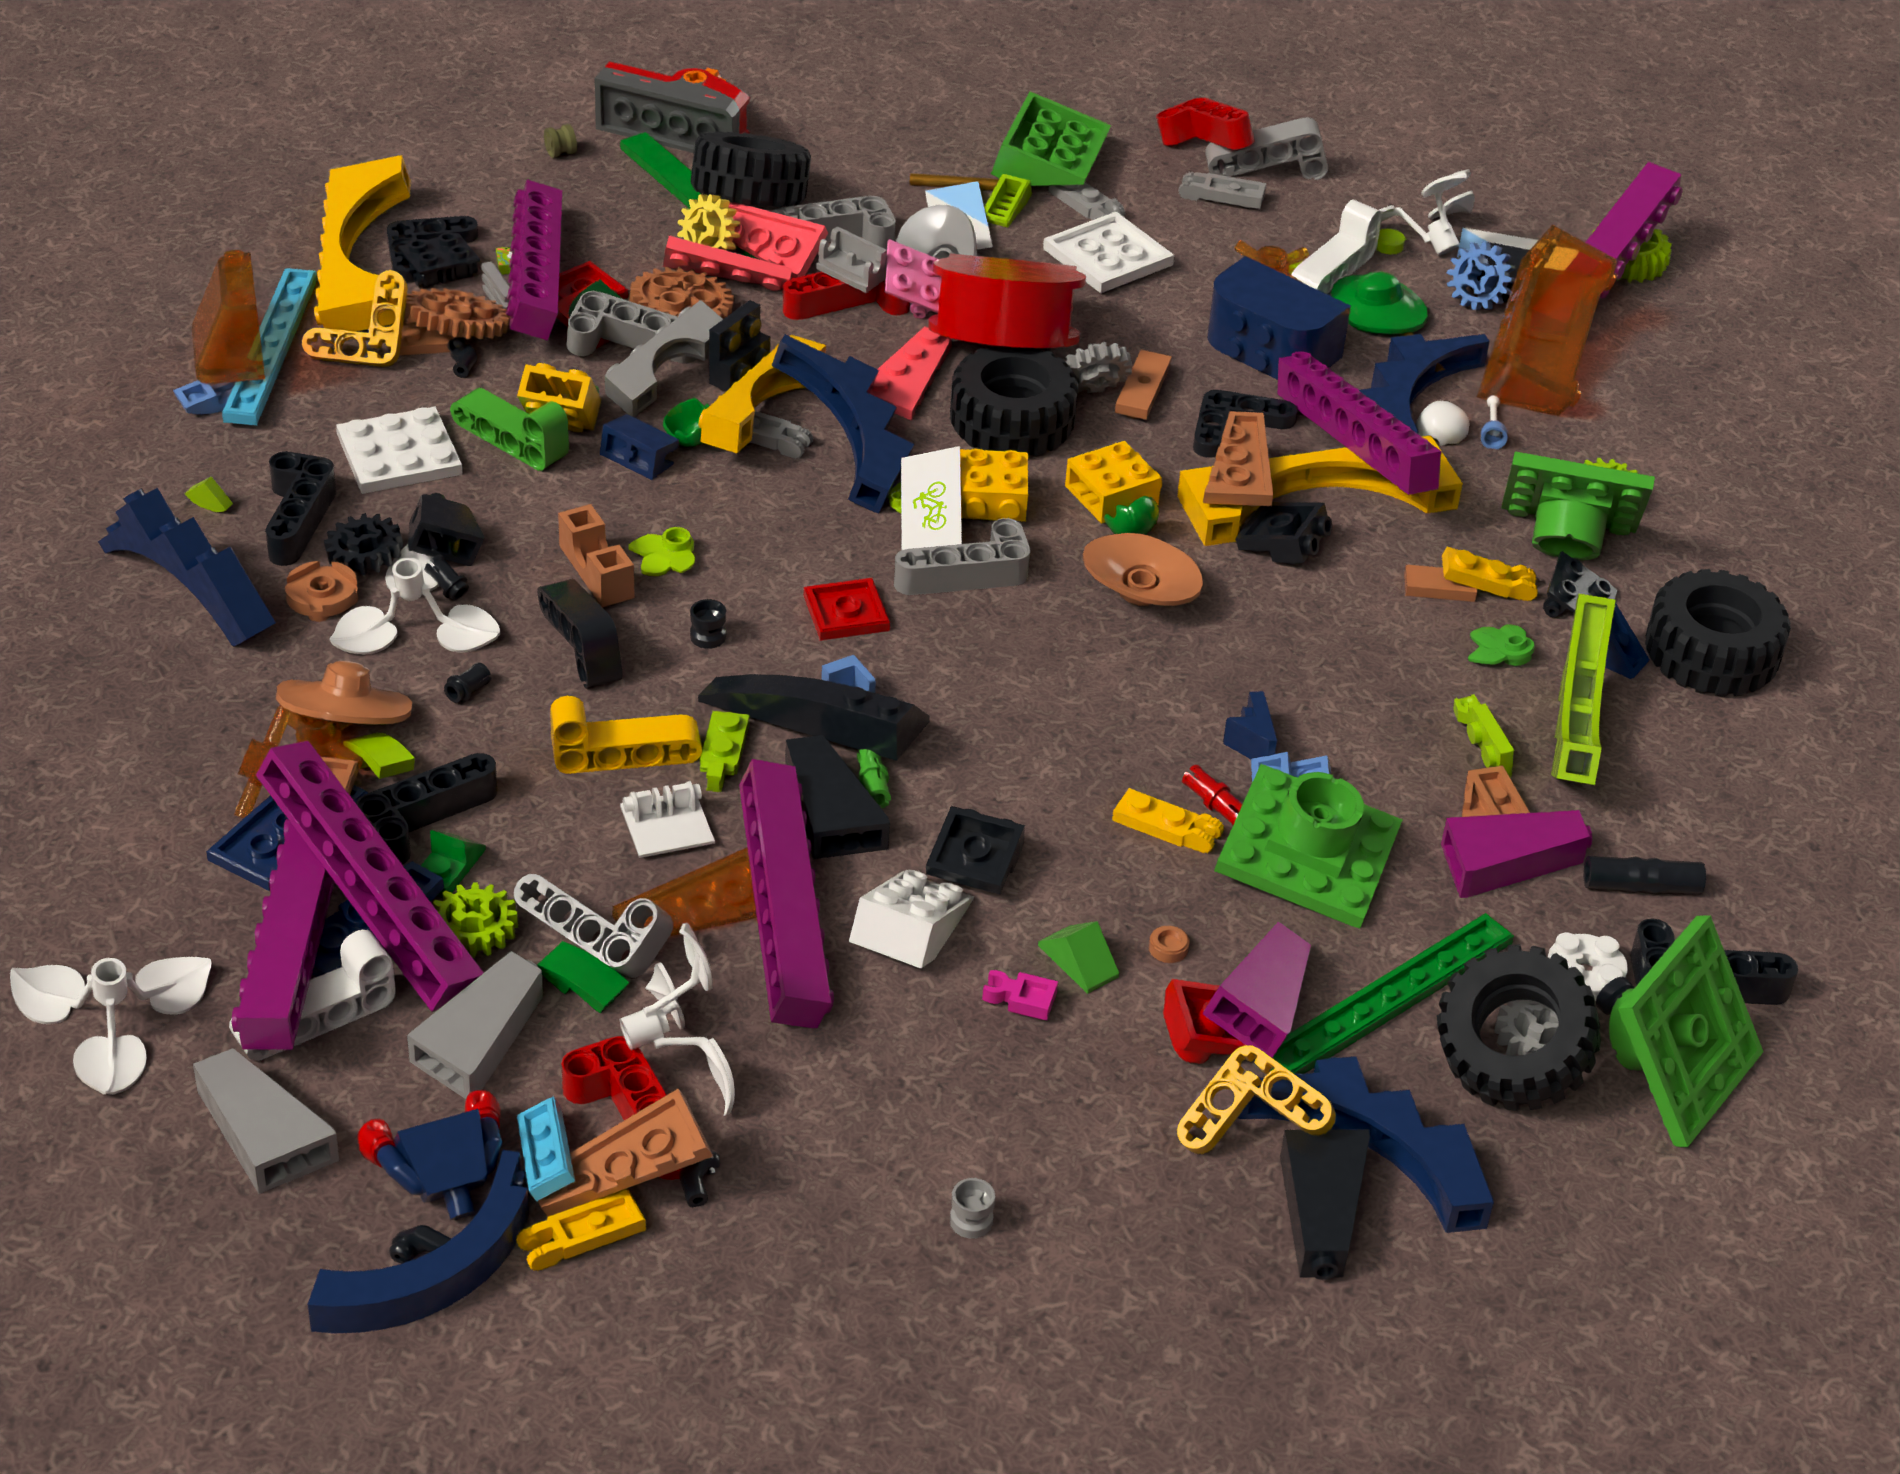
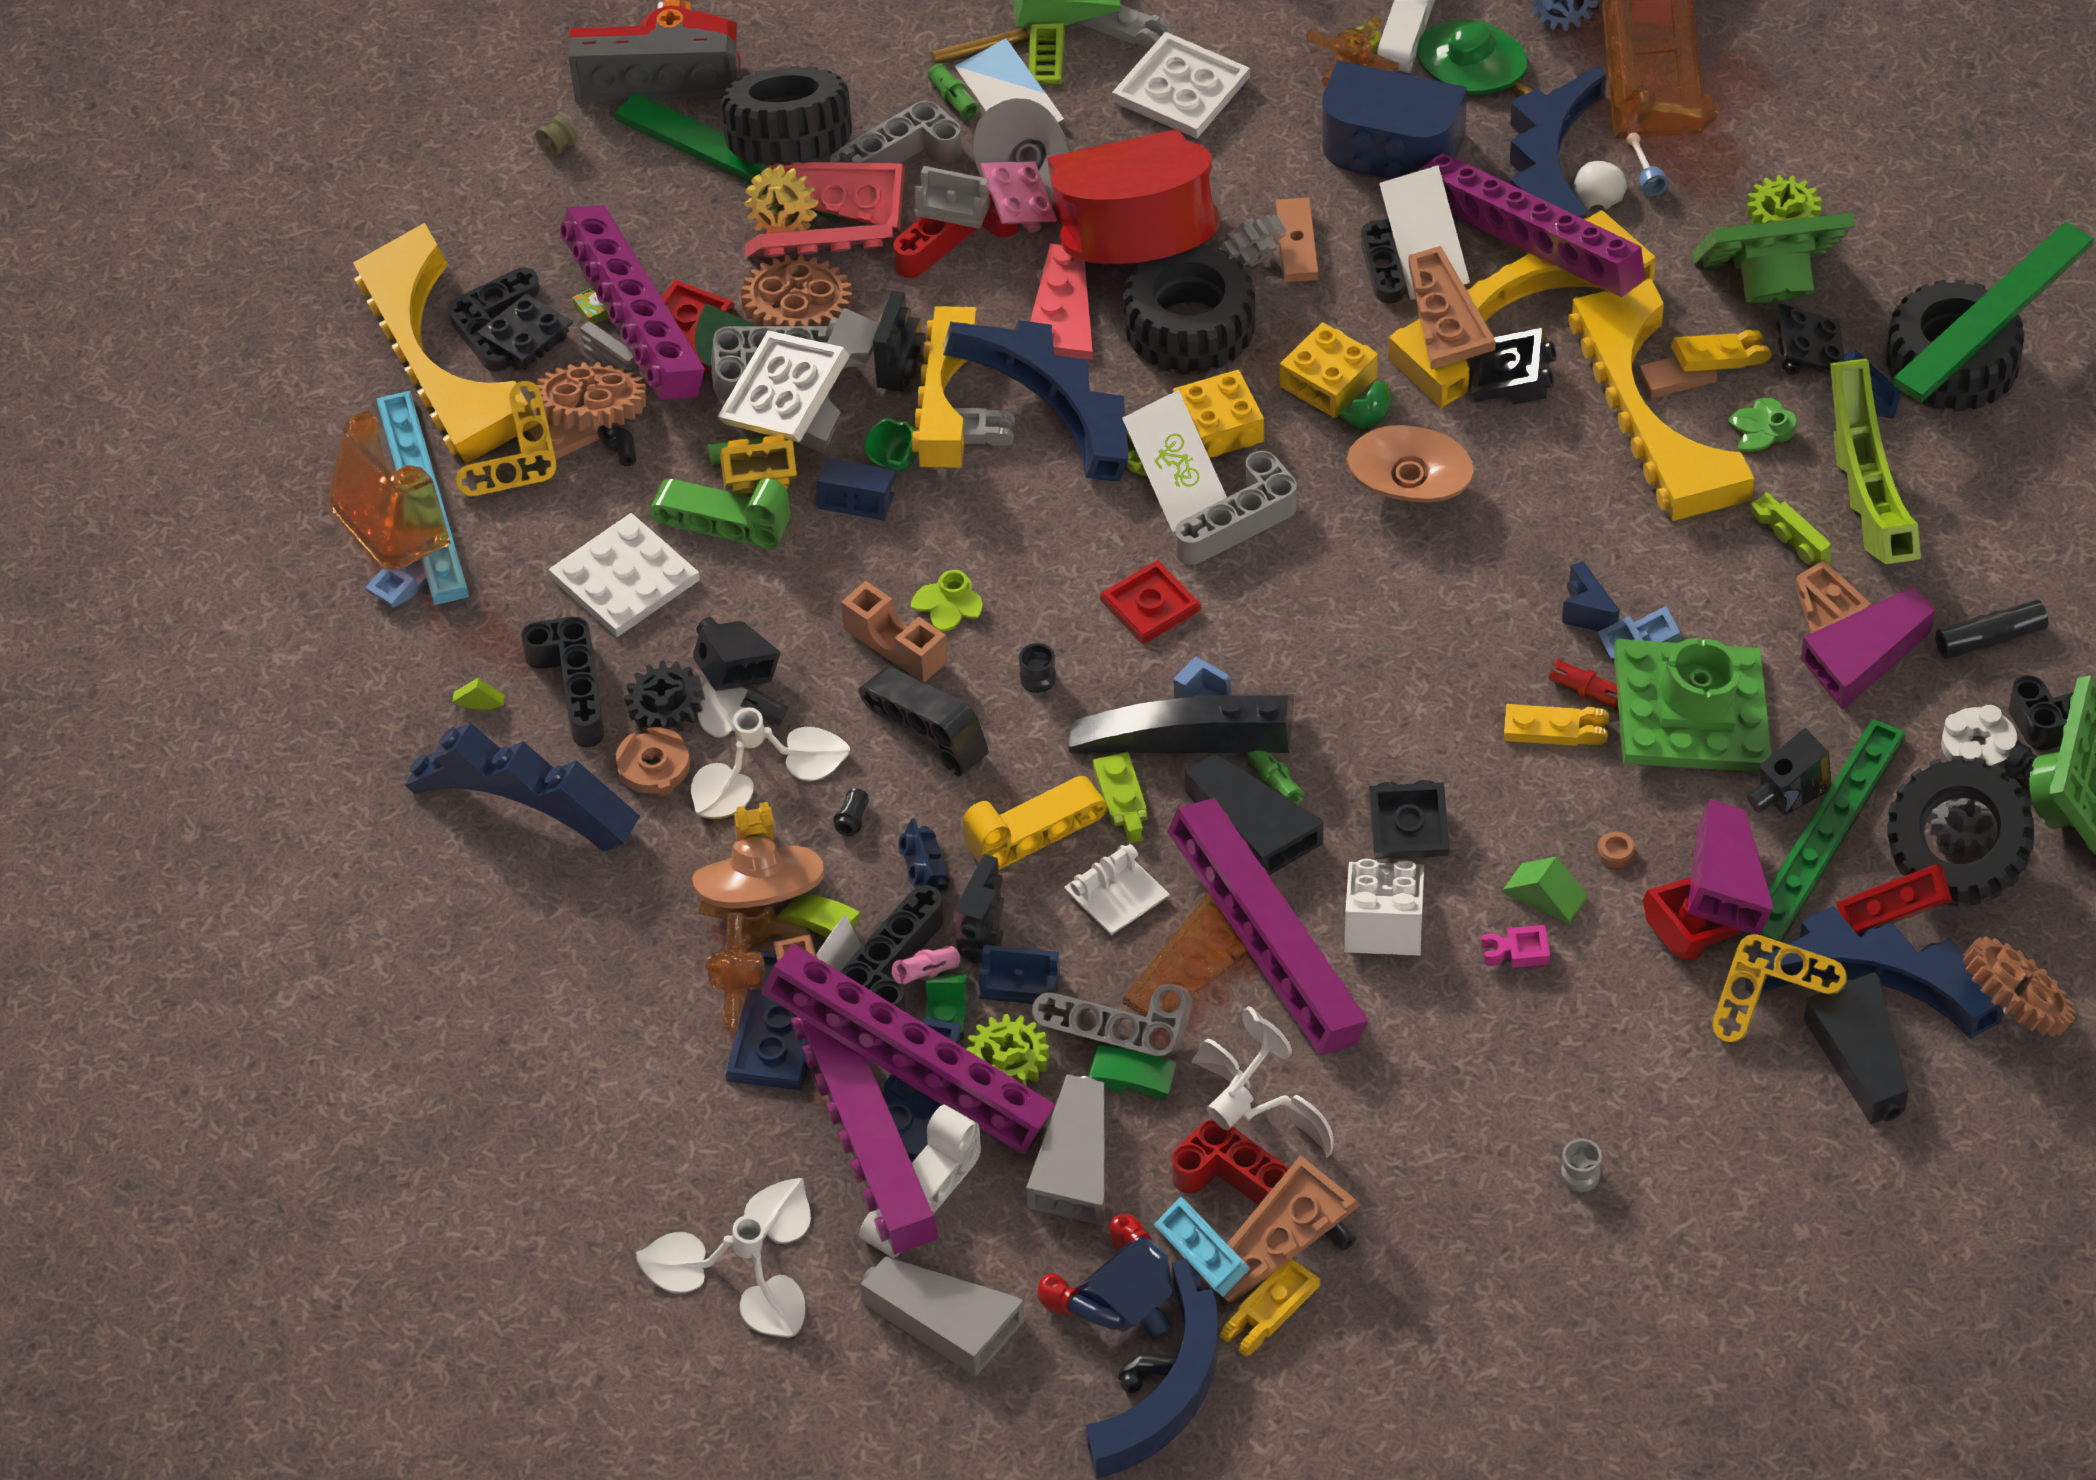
camera: 15 degrees left, 10 degrees up
none -> white plate [717,331,850,442]
none -> yellow hinge [734,802,774,842]
none -> white sticker [816,915,862,972]
none -> bright pink pin [892,946,960,984]
none -> dark blue hinge [899,818,950,893]
none -> bright green pin [927,64,980,120]
none -> black plate [954,854,1004,963]
none -> dark blue hinge [979,945,1060,1006]
none -> white sticker [1379,166,1470,300]
none -> yellow arch [1568,279,1754,521]
none -> black torso [1747,728,1832,815]
none -> red tile [1836,864,1952,936]
none -> green tile [1893,221,2094,403]
none -> nougat gear [1963,936,2075,1037]

